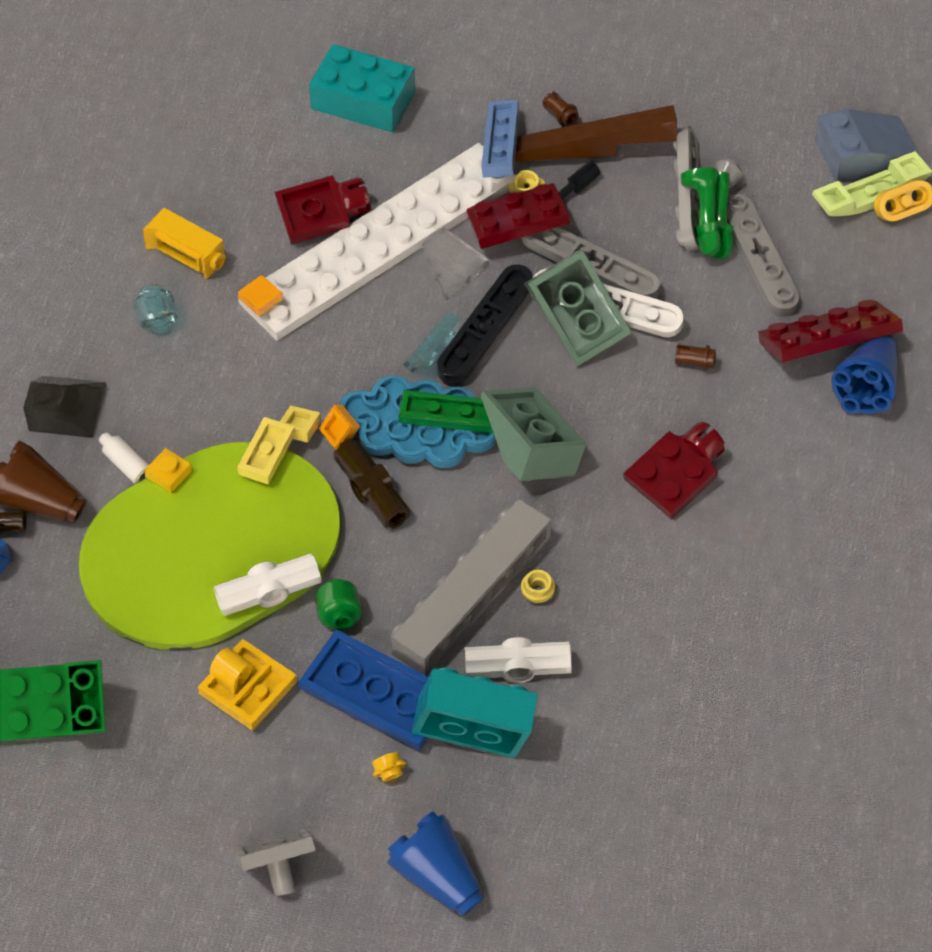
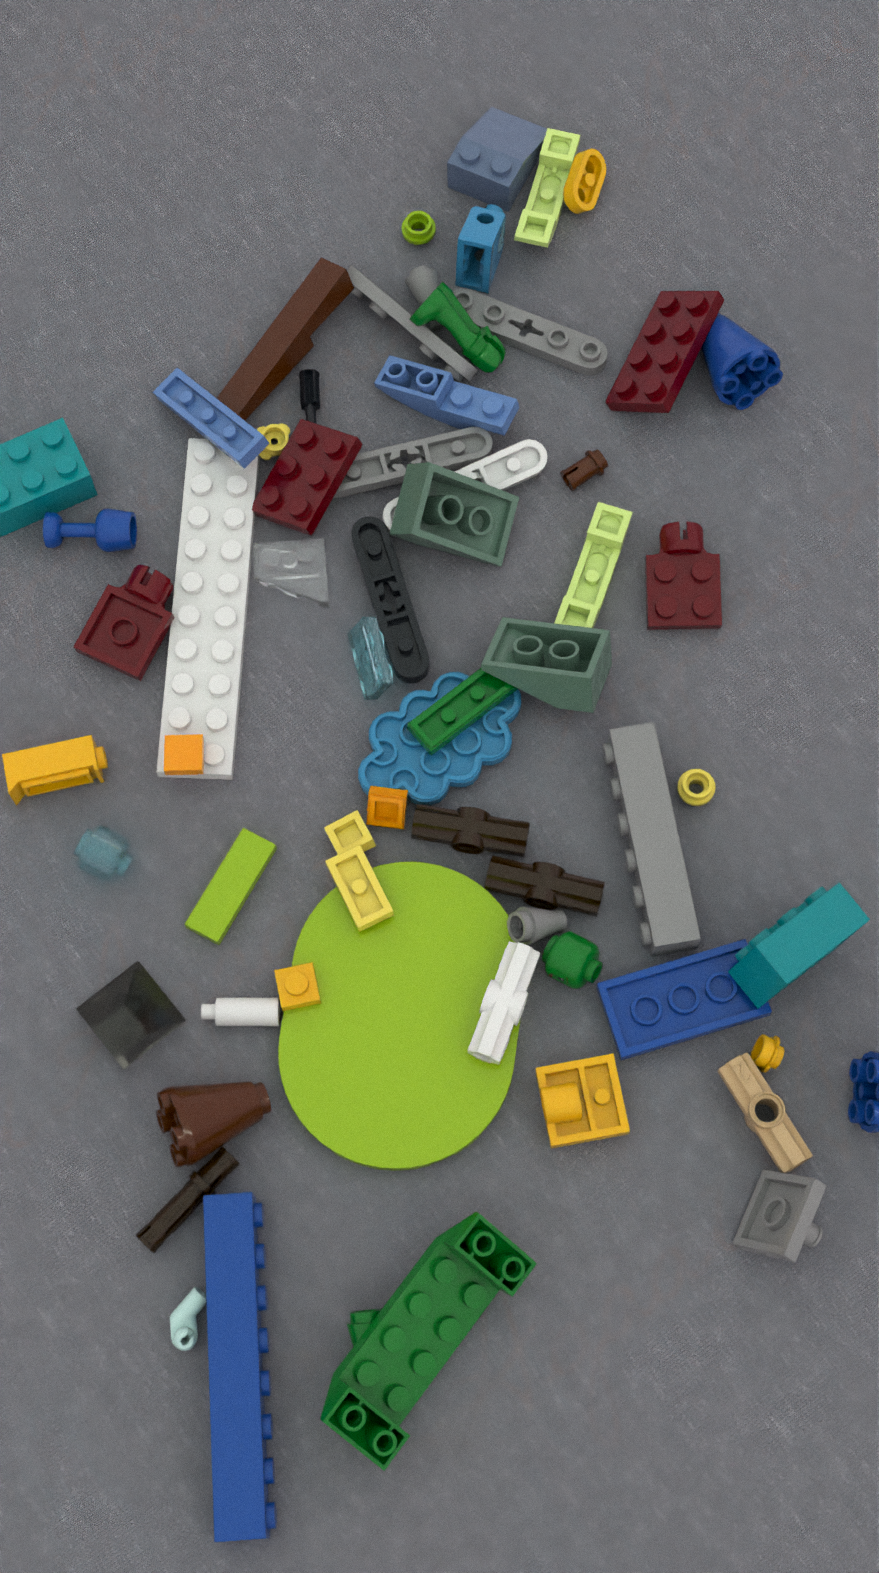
camera: 45 degrees left, 15 degrees up
white piece [465,637,571,683] -> none
reddish brown pin [542,92,579,126] -> none
none -> blue piece [43,509,137,552]
none -> lime tile [184,828,277,945]
none -> medium blue slope [374,355,520,436]
none -> lime plate [401,211,436,245]
none -> dark azure torso [455,204,506,293]
none -> dark brown piece [484,855,605,917]
none -> light grey cone [507,907,567,945]
none -> yellowish green slope [554,502,633,628]
none -> tan piece [717,1052,813,1173]

